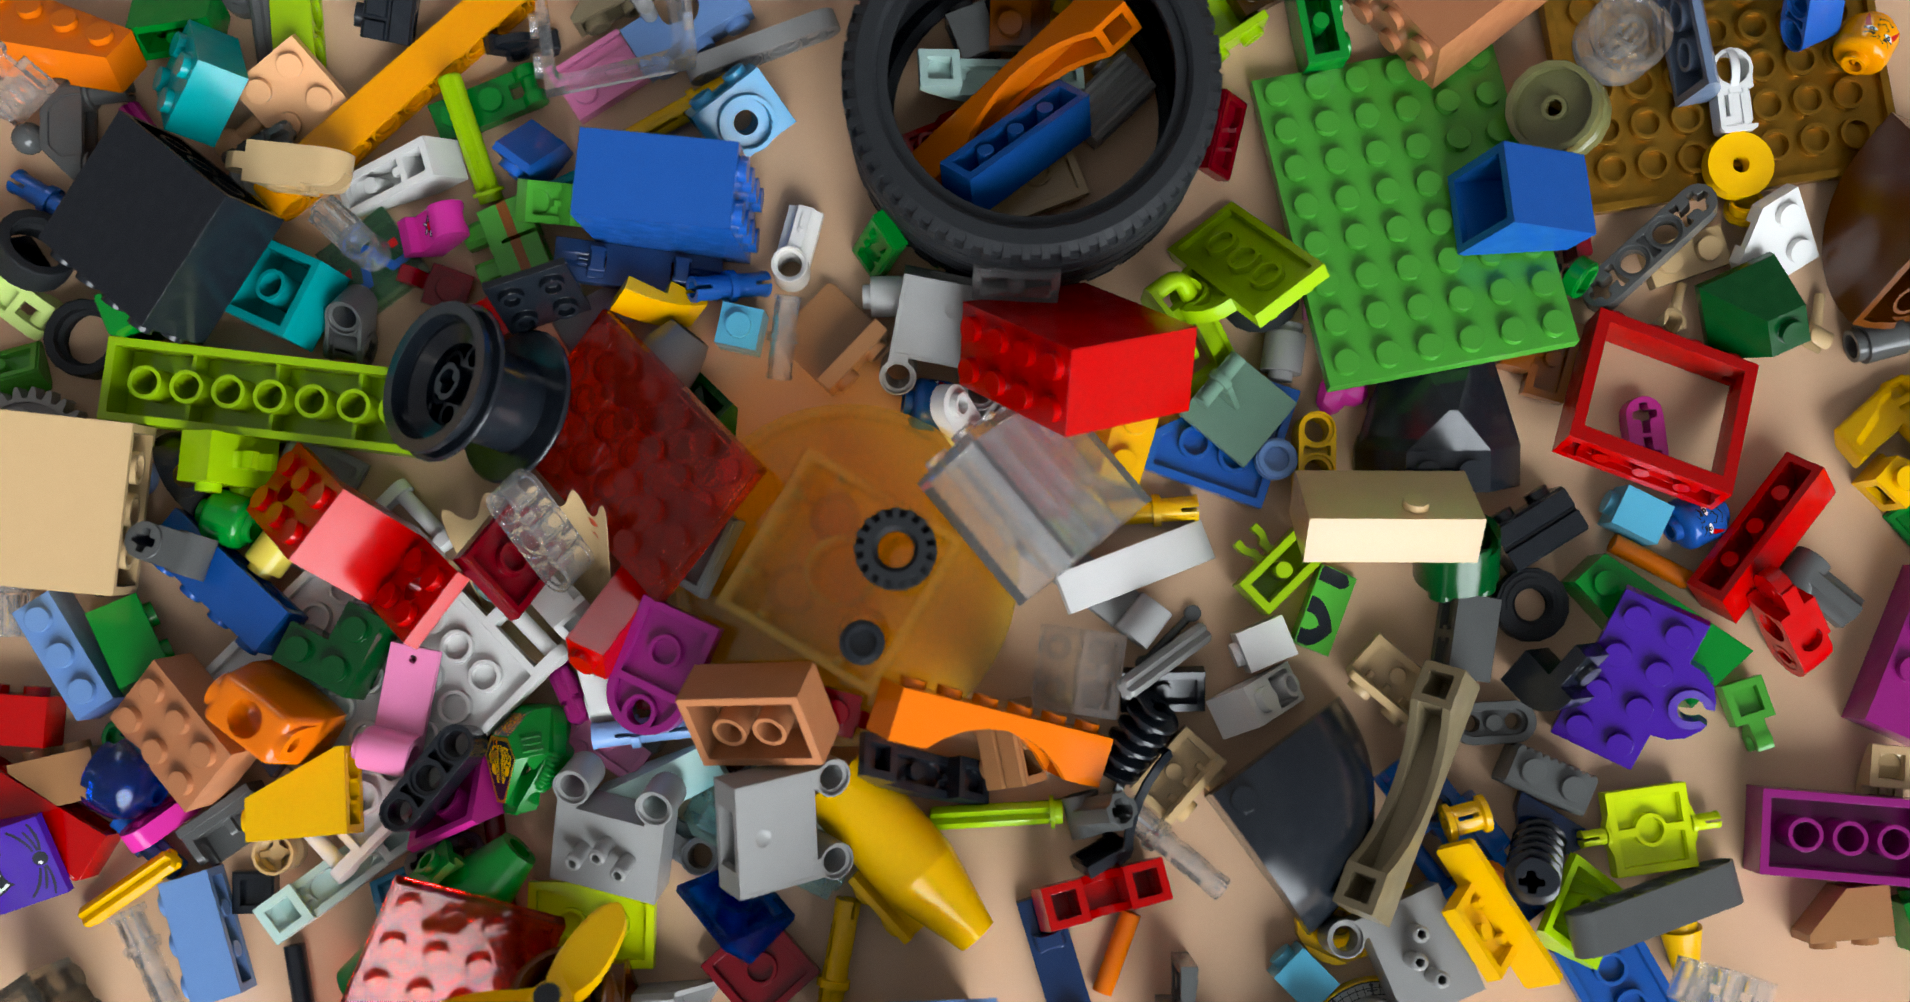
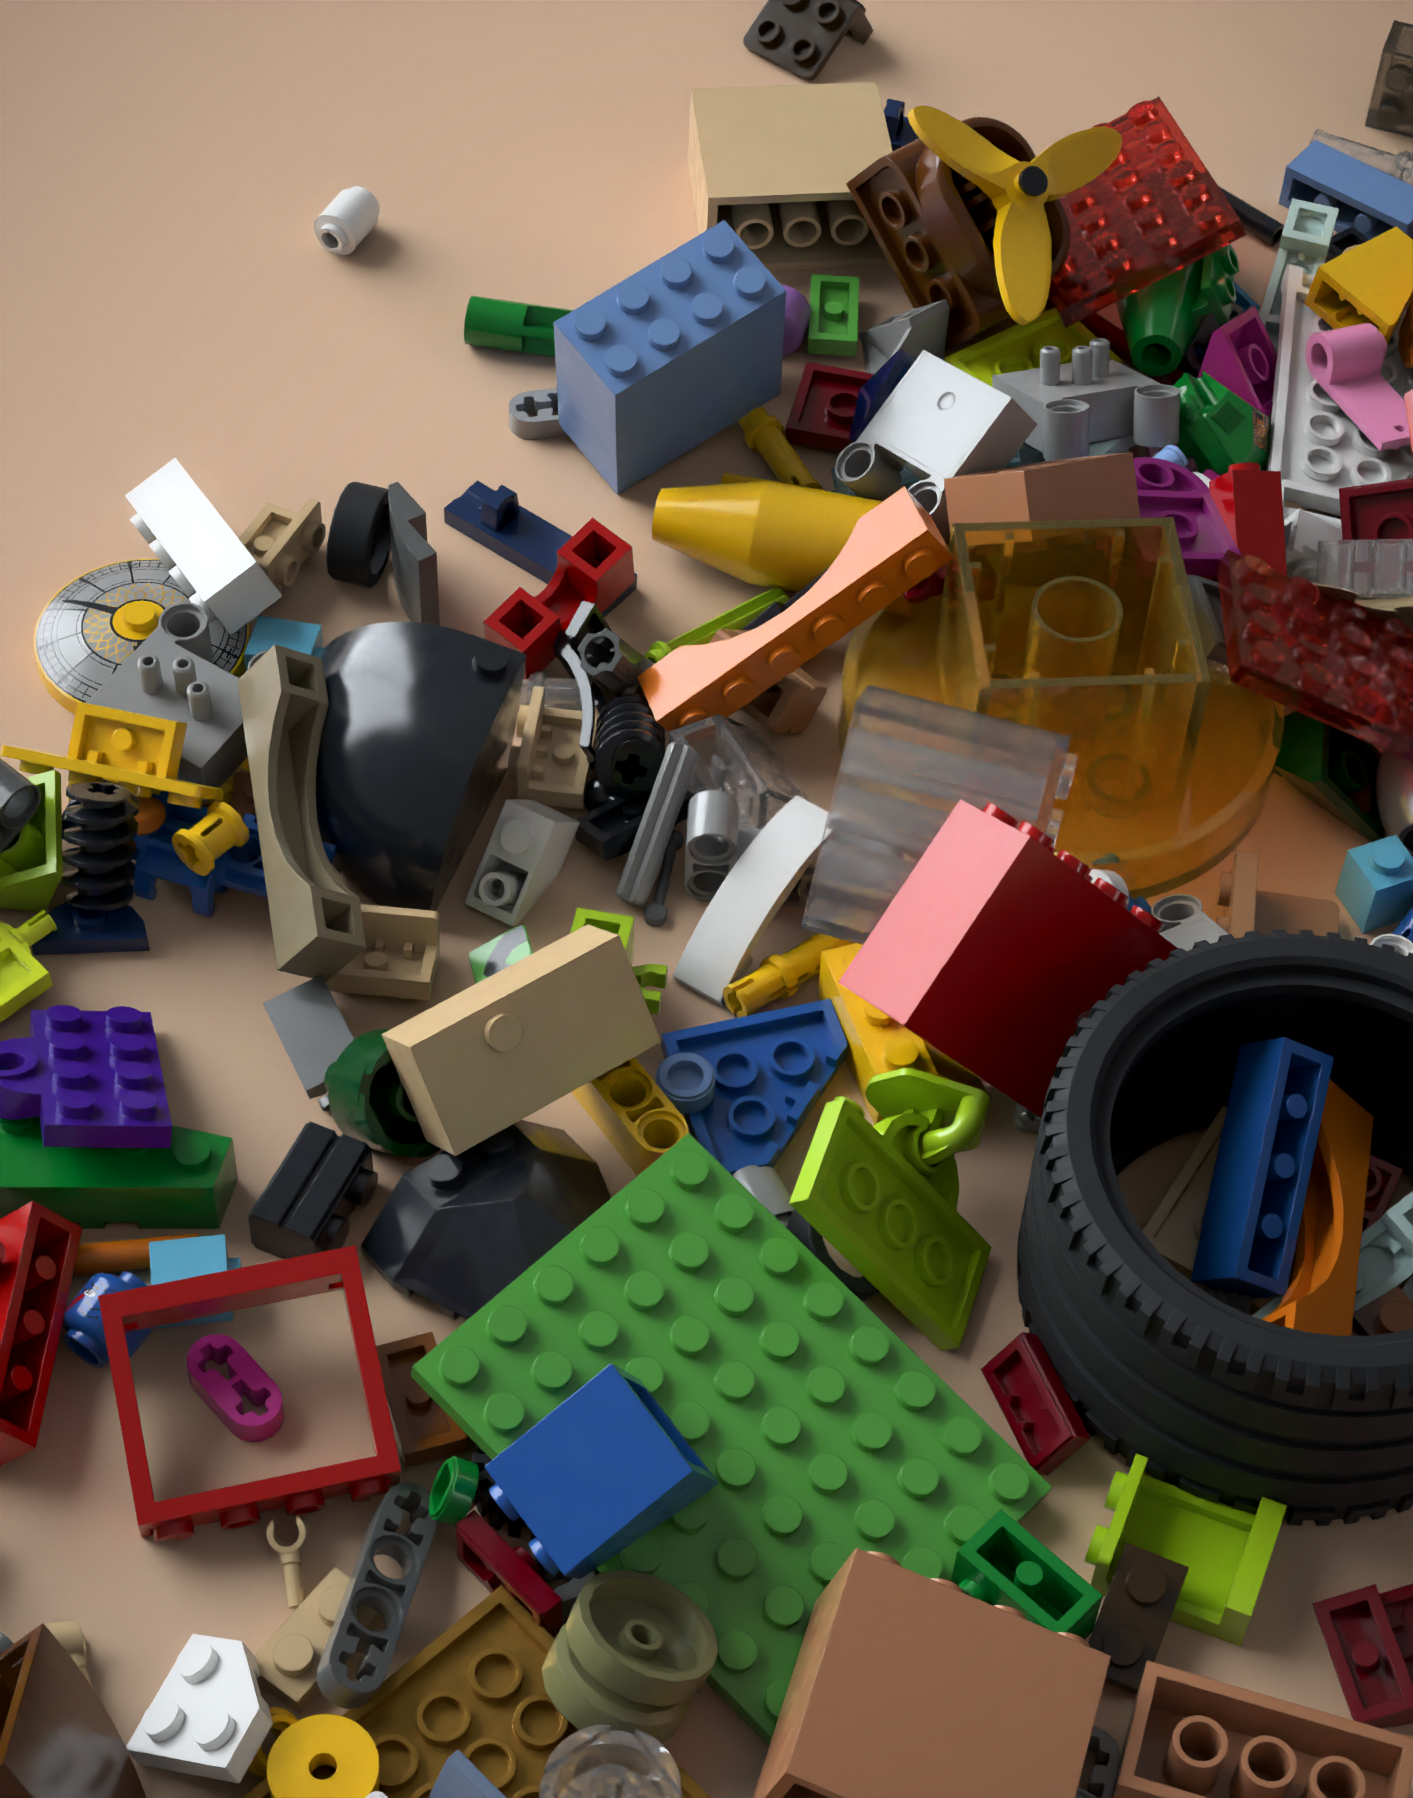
camera: 140 degrees right, 35 degrees down
black beam [379,724,488,832] -> none
clear pin [765,294,802,381] -> none
black plate [839,620,885,665] -> none
black tyre [854,507,937,591] -> none
orange piece [1092,910,1141,996] -> none
sand green plate [1179,350,1298,468] -> none
white brick [1227,615,1298,673] -> none
dark grey plate [1460,700,1537,745] -> none
black tyre [1491,568,1569,642] -> none
dark grey brick [1491,743,1598,816] -> none
black brick [1501,642,1609,711] -> none
dark green slope [1694,252,1811,358] -> none

